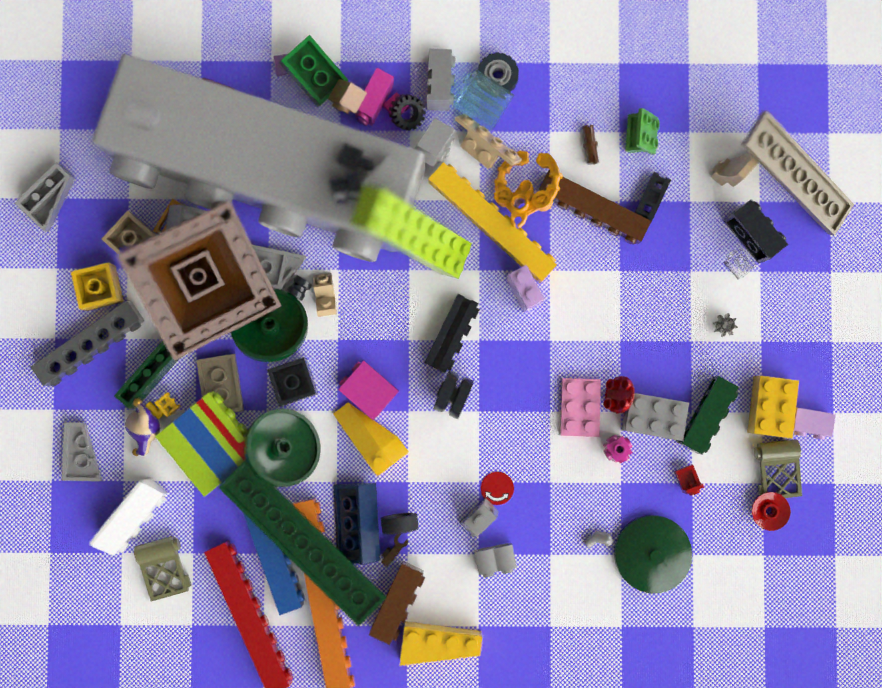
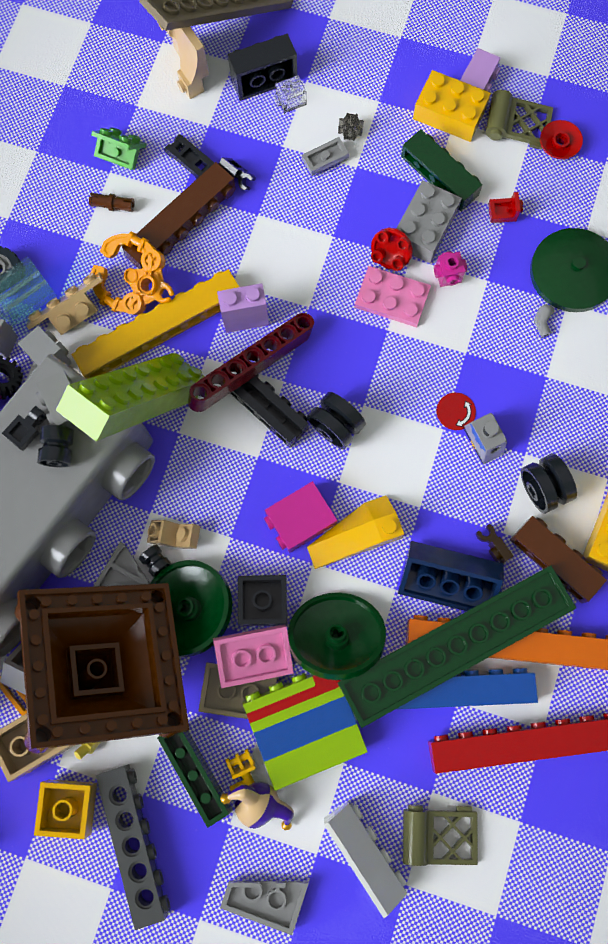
camera: 65 degrees left, 10 degrees down
black tyre [381,513,419,534] -> none
light grey brick [474,543,517,578] -> none
none -> dark red beam [188,313,314,412]
none -> bright pink plate [213,624,294,688]
none -> plate [219,157,256,190]
none -> light grey plate [302,137,349,176]
none -> black wheel [521,453,577,514]

